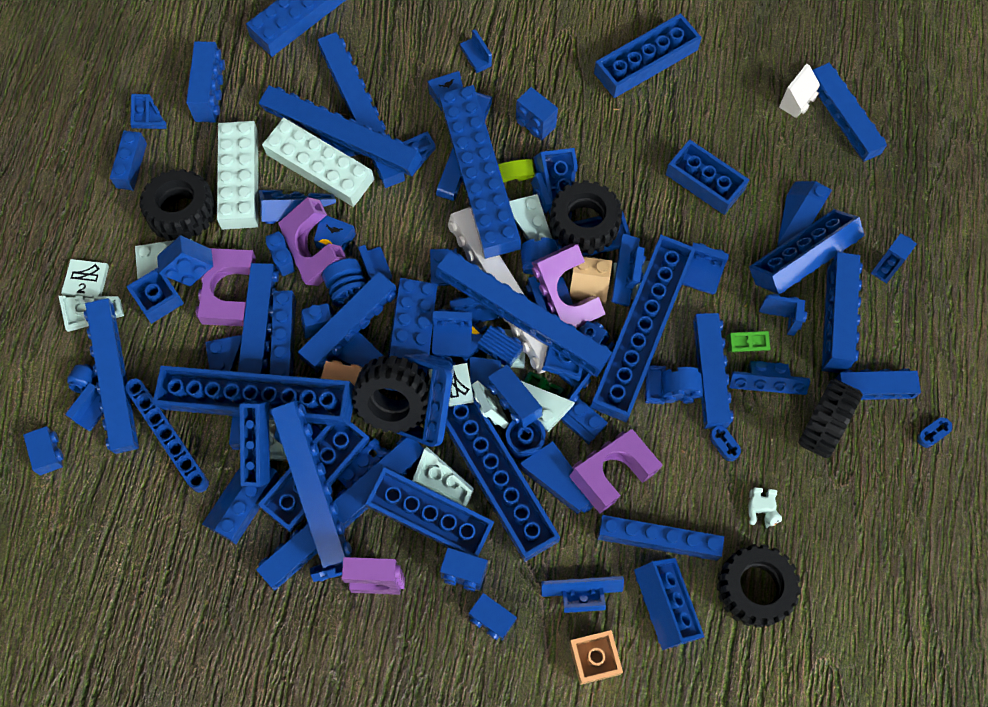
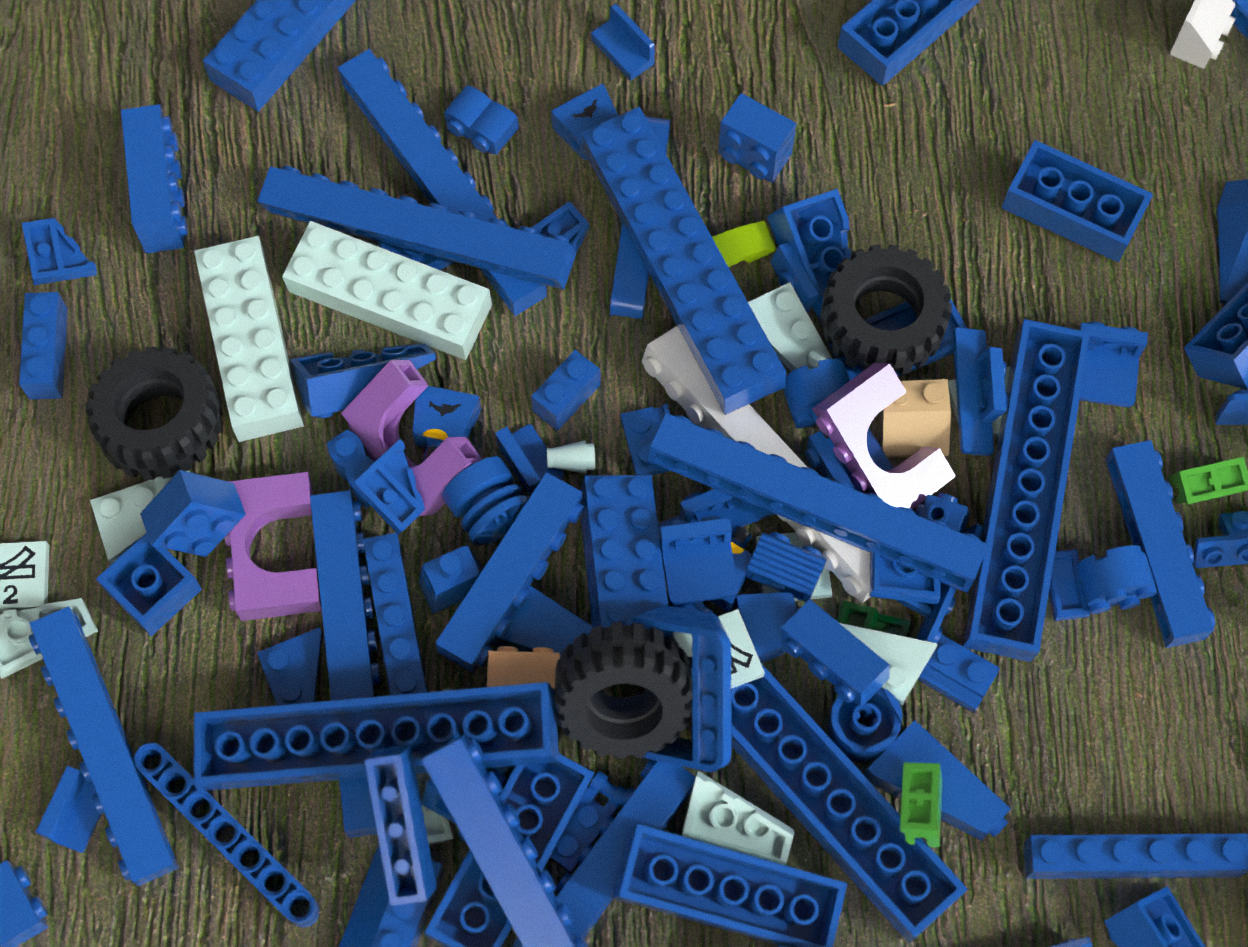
camera: 10 degrees left, 0 degrees up
blue head [67,364,97,393] -> none
light aqua plate [471,380,510,429] -> none
medium lavender arch [569,429,663,514] -> none
blue beam [710,426,741,461] -> none
none -> blue wing [351,439,425,535]
none -> blue brick [444,85,519,155]
none -> blue brick [531,350,601,431]
none -> light aqua cone [547,440,595,474]
none -> bright green hinge [900,762,942,847]

